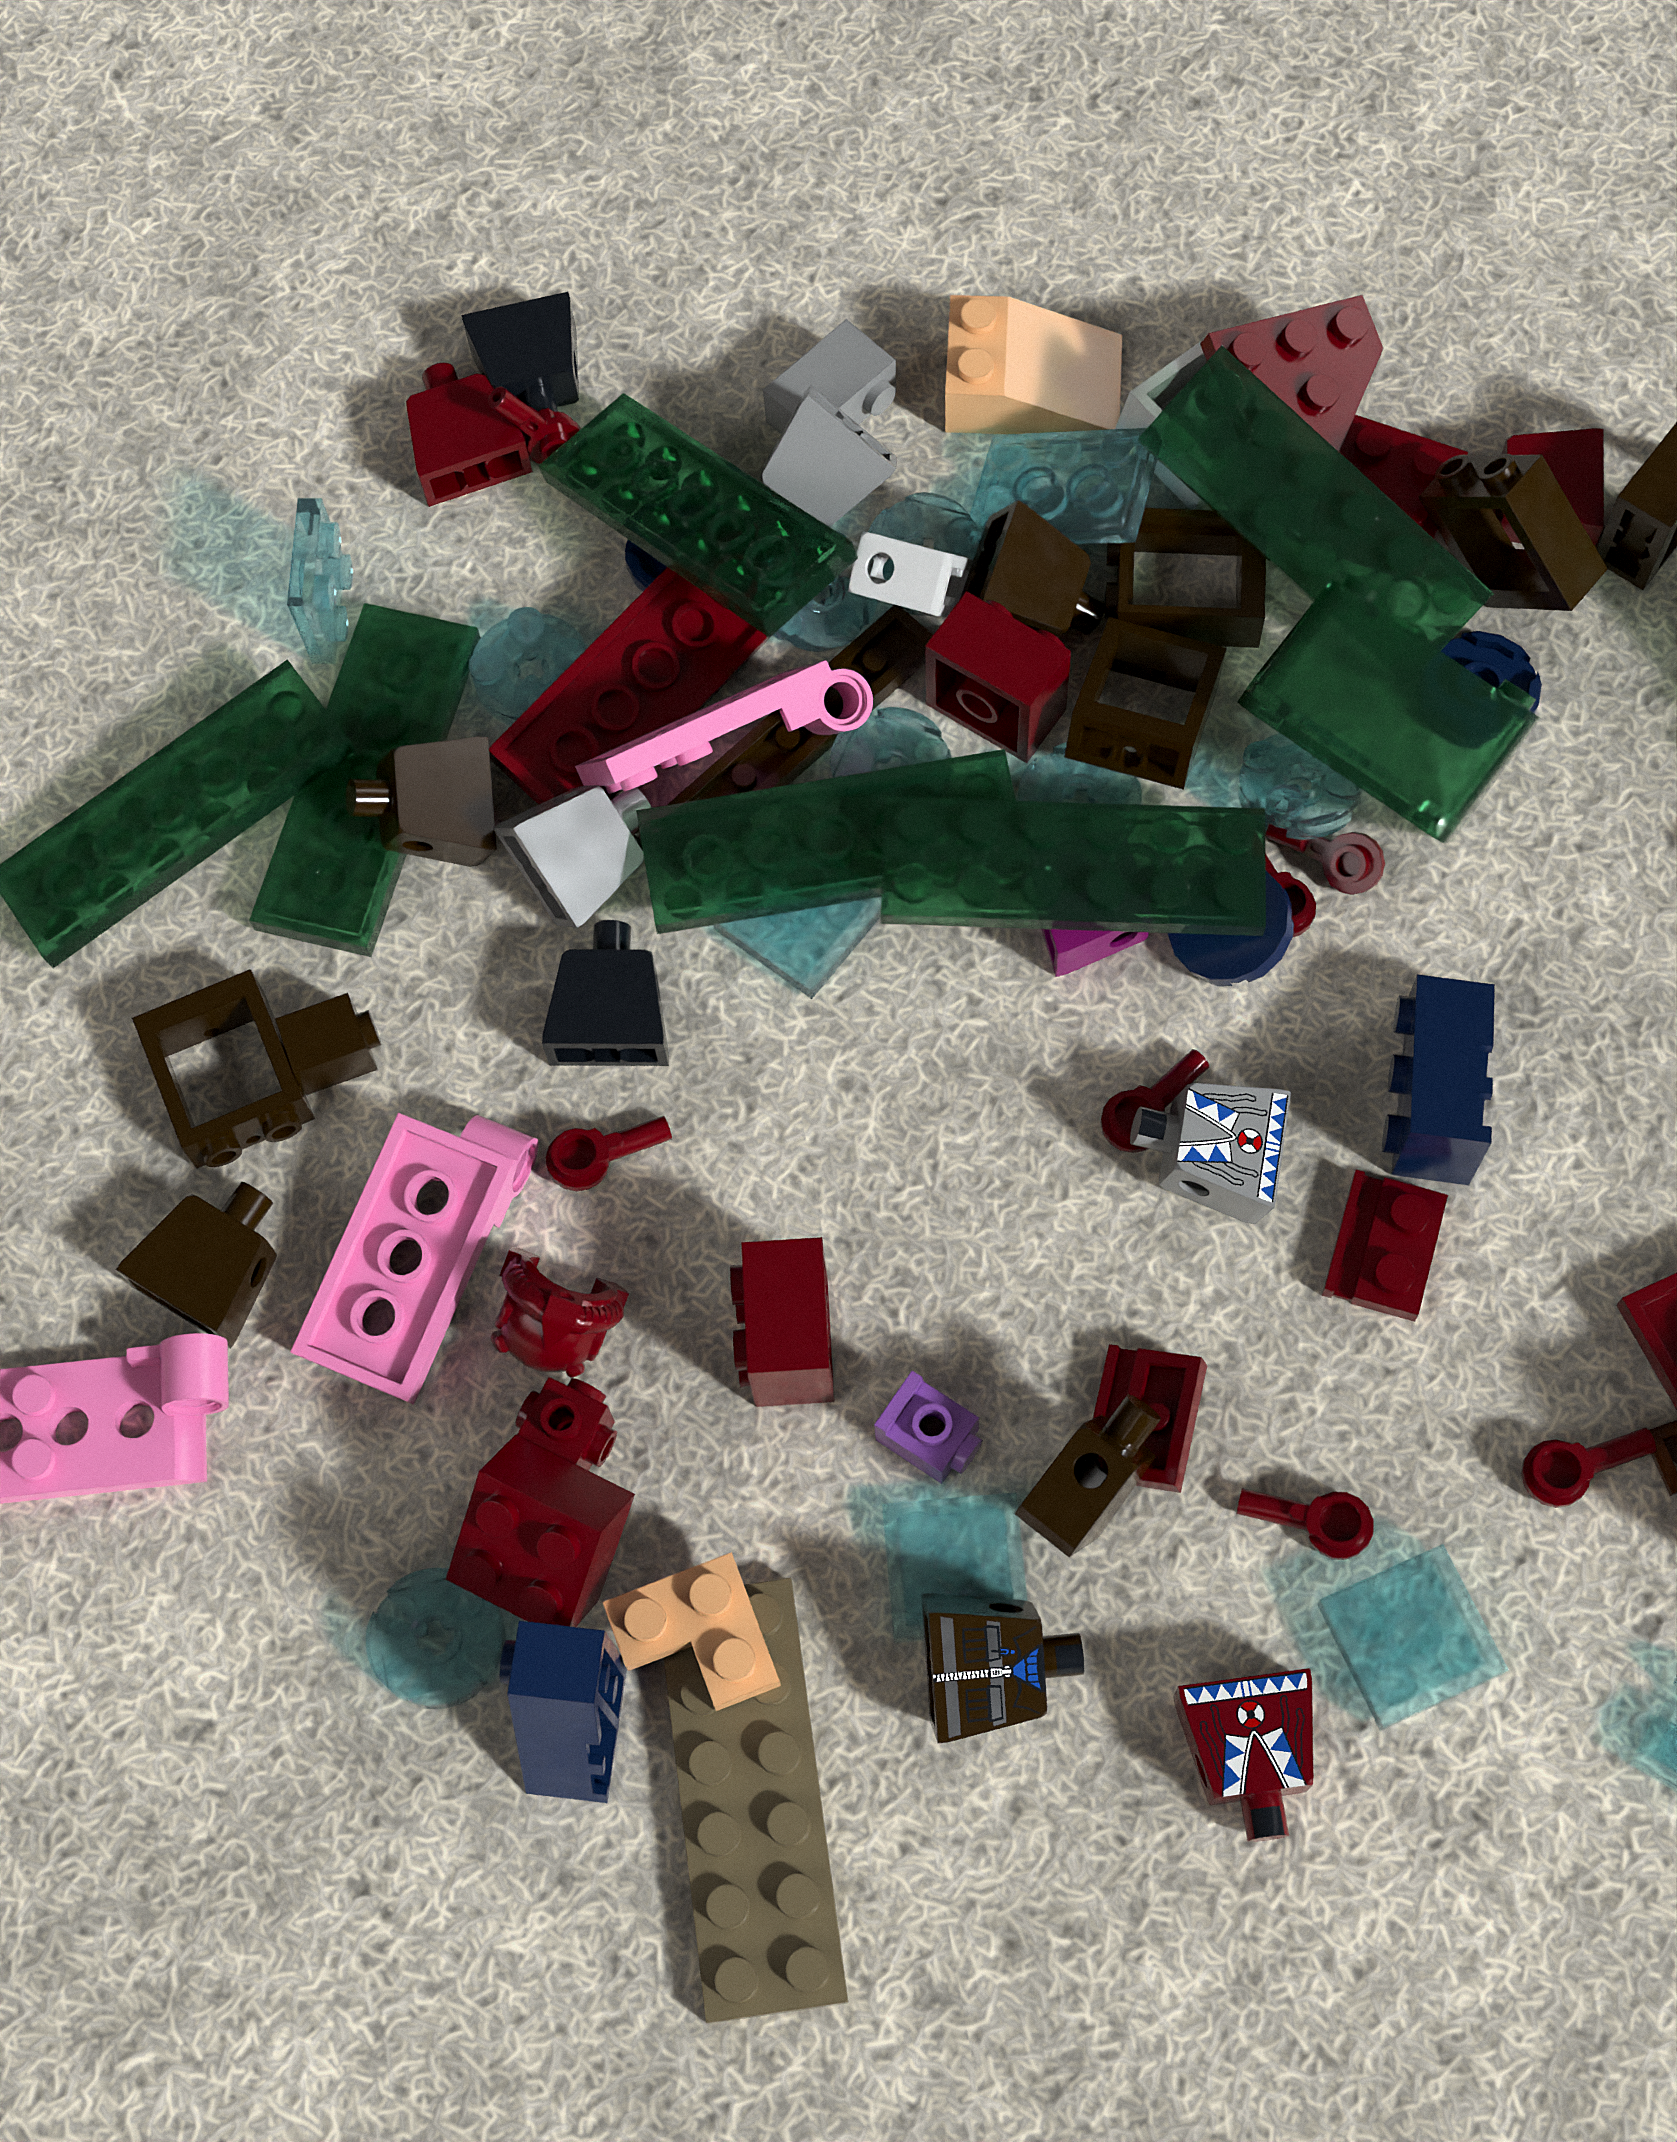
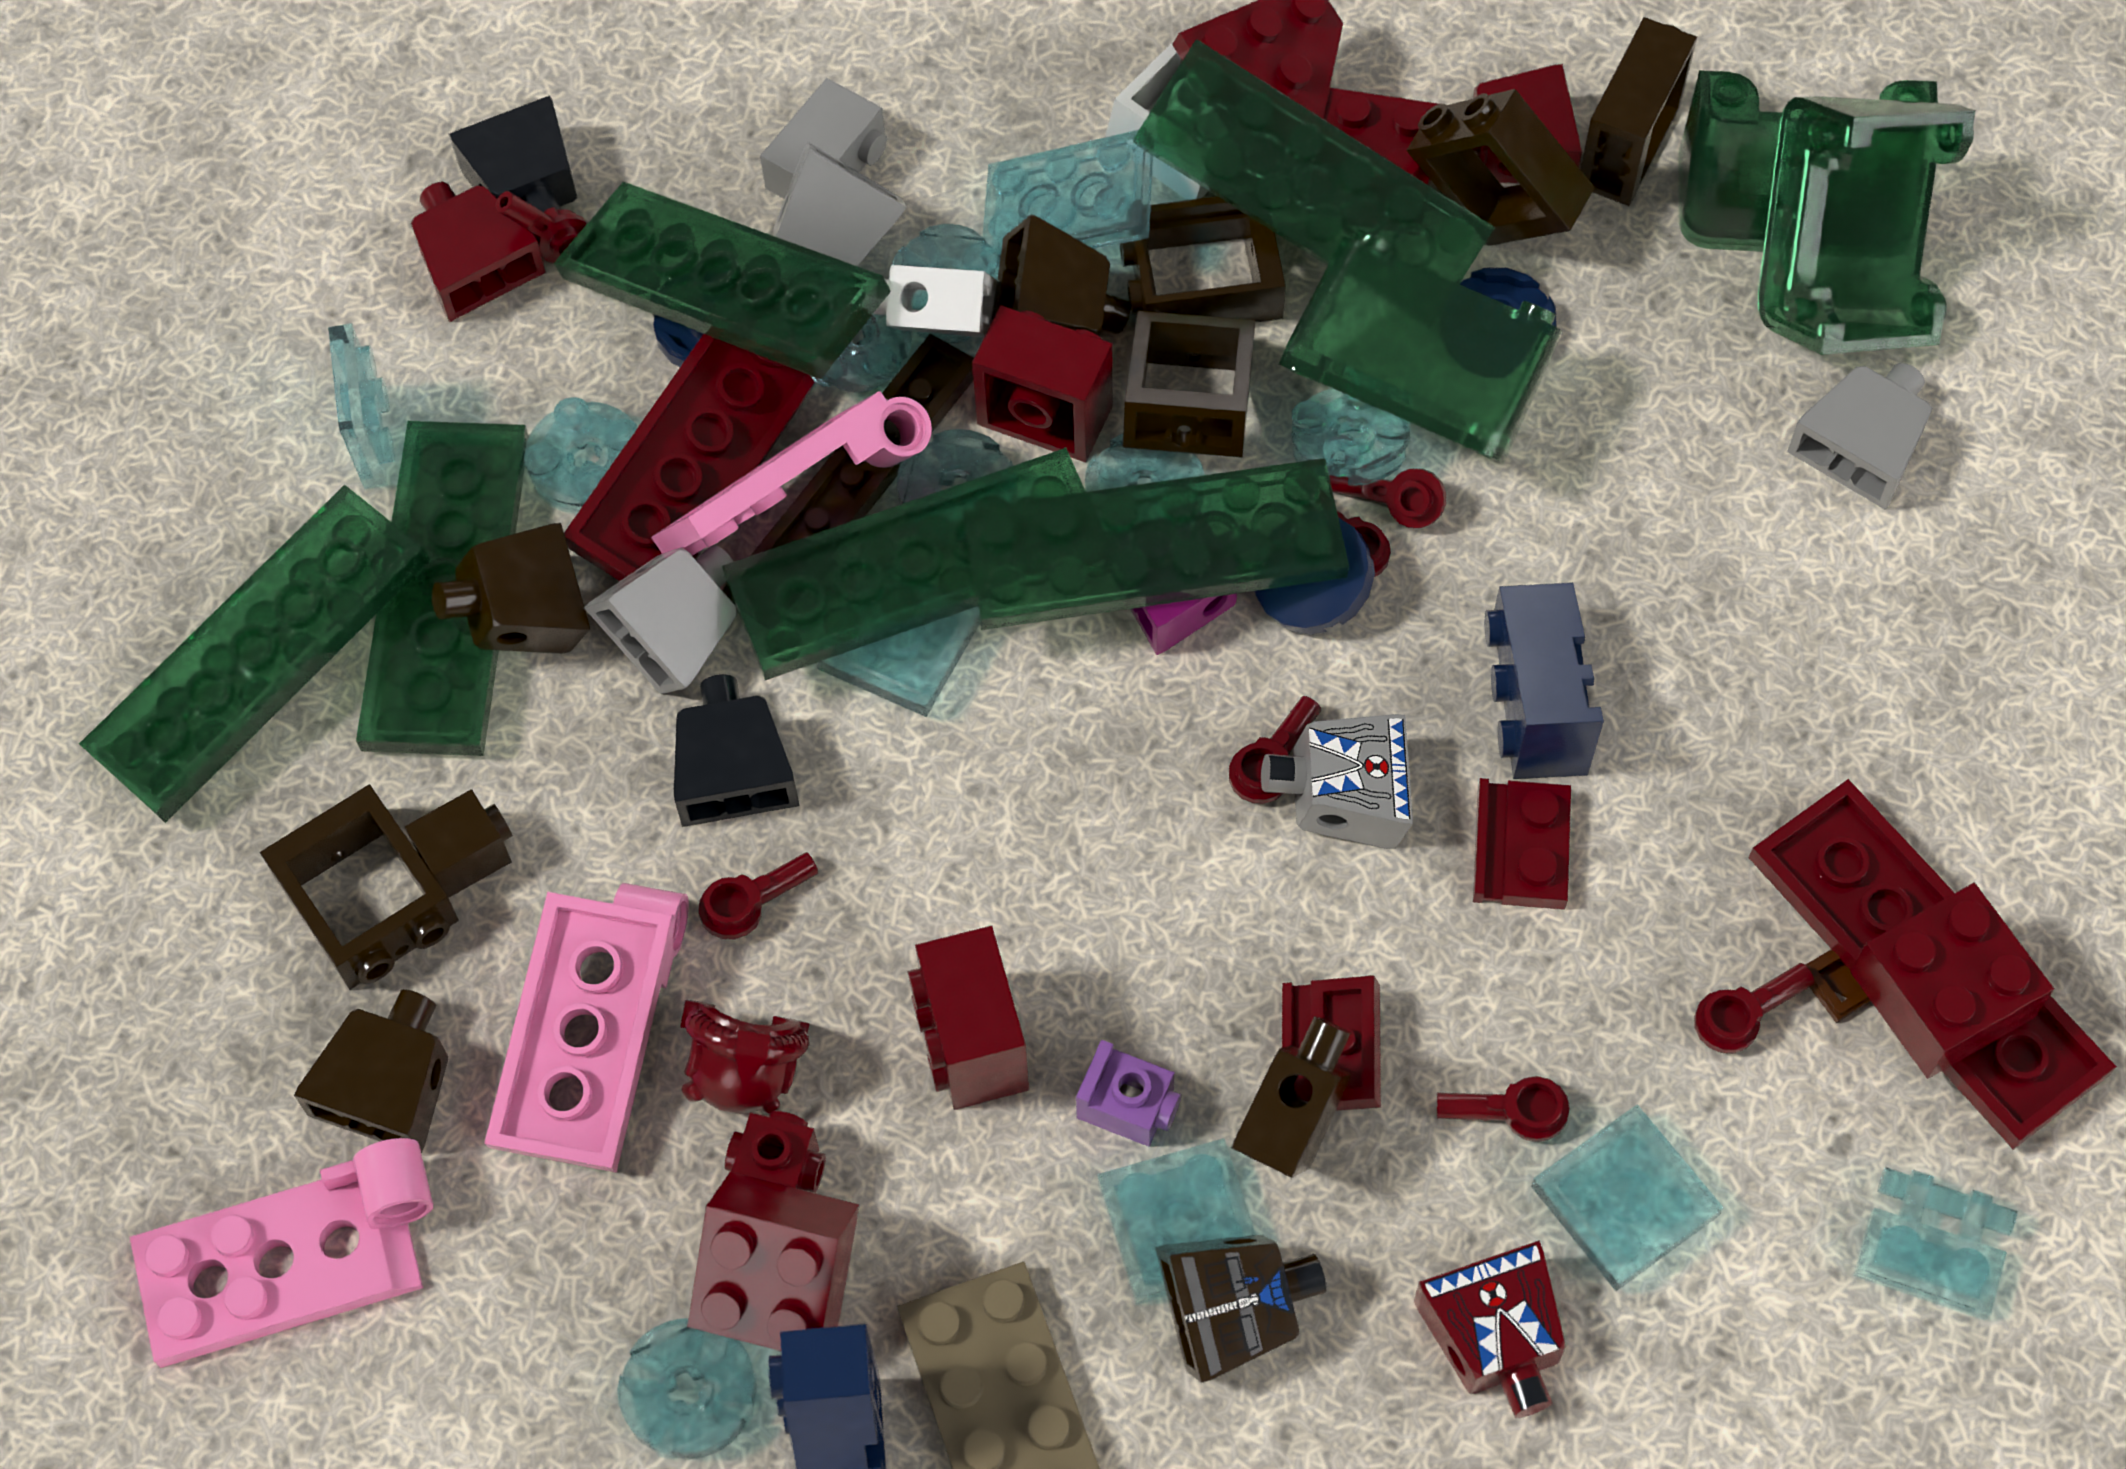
camera: 15 degrees left, 5 degrees down
light nougat plate [603,1552,781,1711] -> none
light nougat slope [945,295,1122,438] -> none

